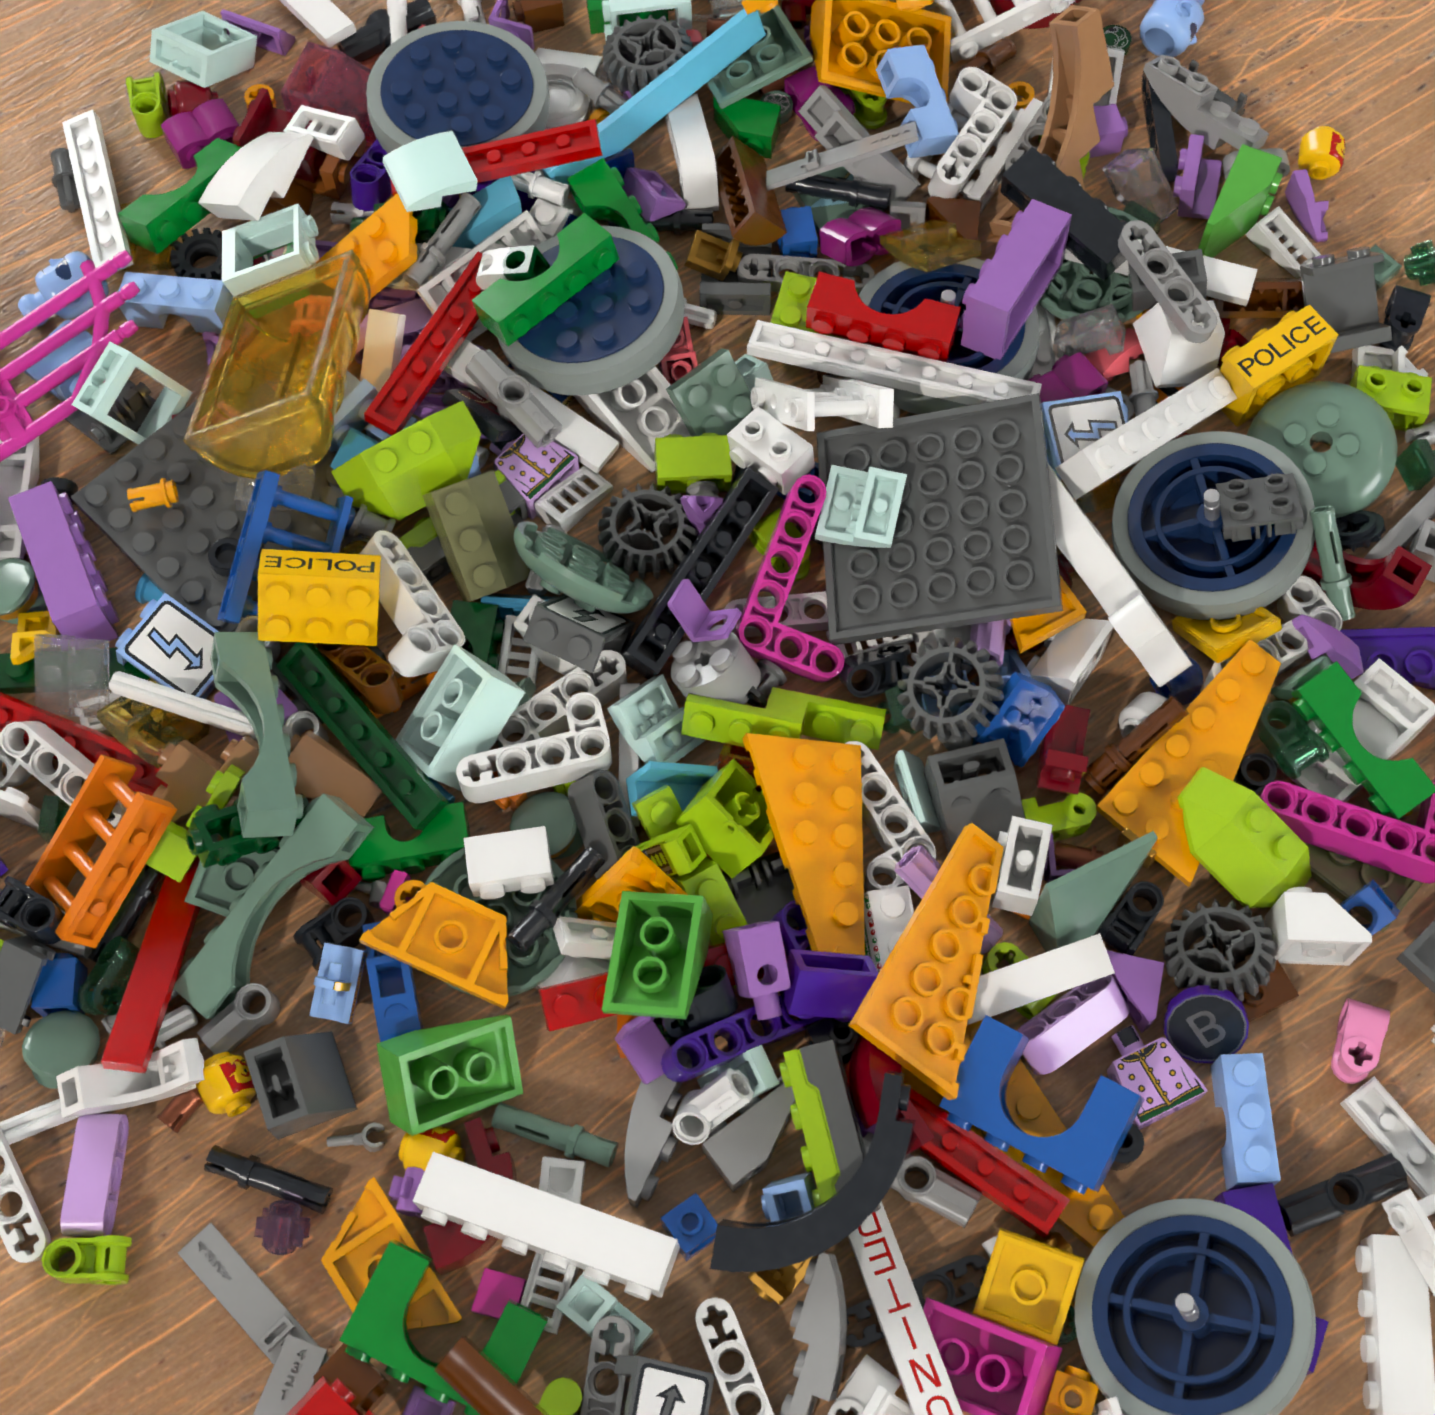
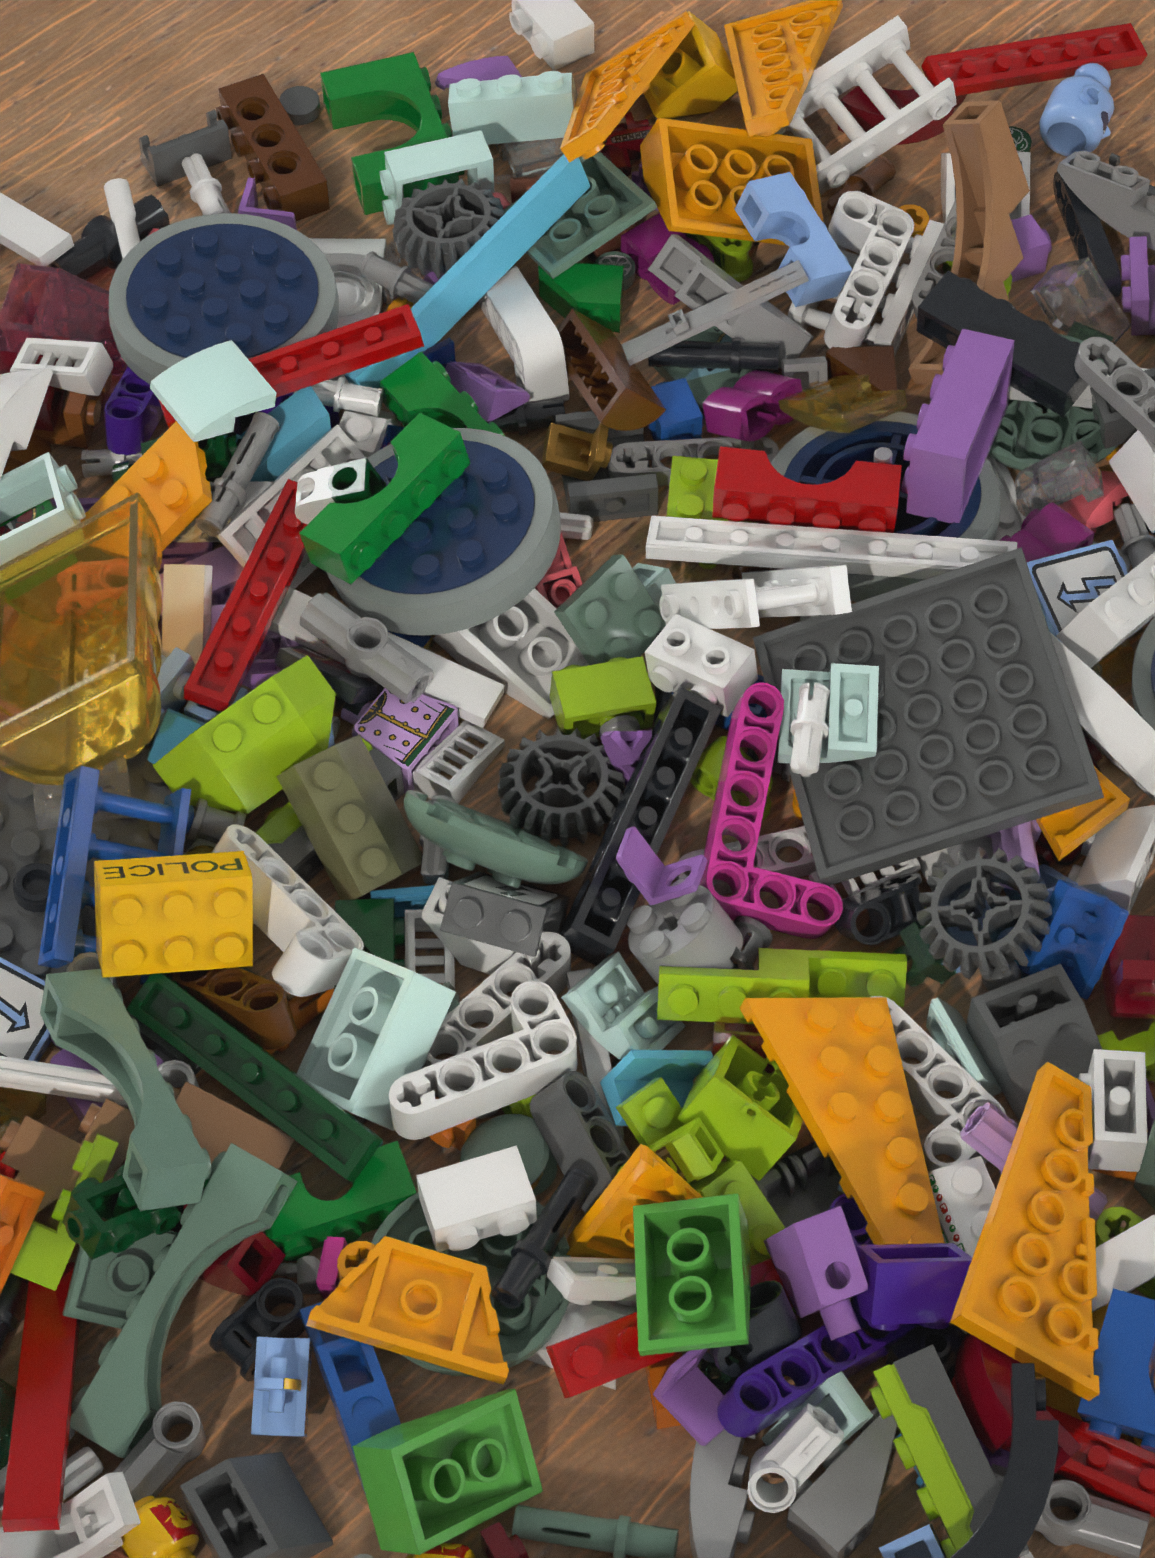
camera: 10 degrees left, 10 degrees down
none -> white axle [790,683,830,777]

